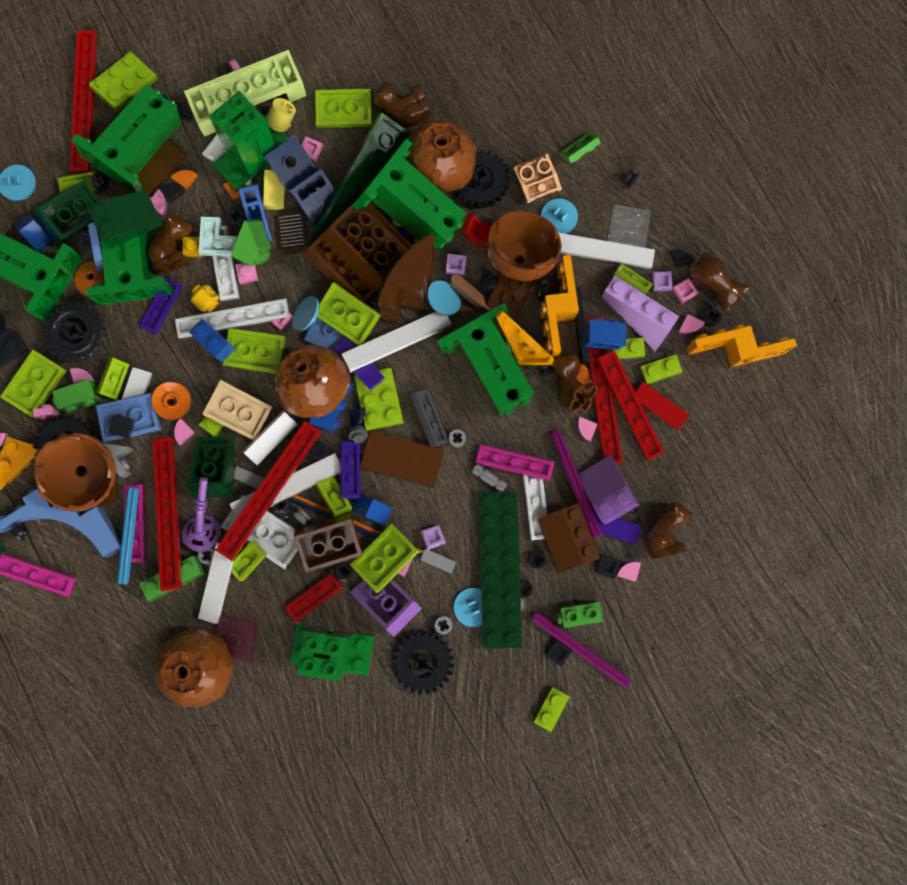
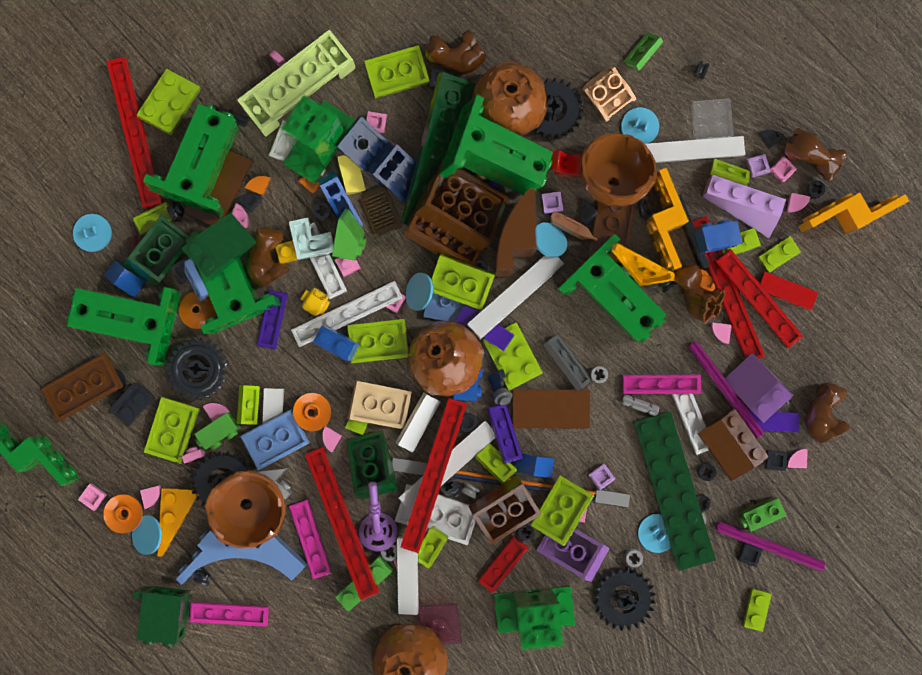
camera: 15 degrees left, 5 degrees up
black tile [109,414,135,439] -> none
dark azure axle [117,487,139,584] -> none
light yellow piece [265,98,296,132] -> none

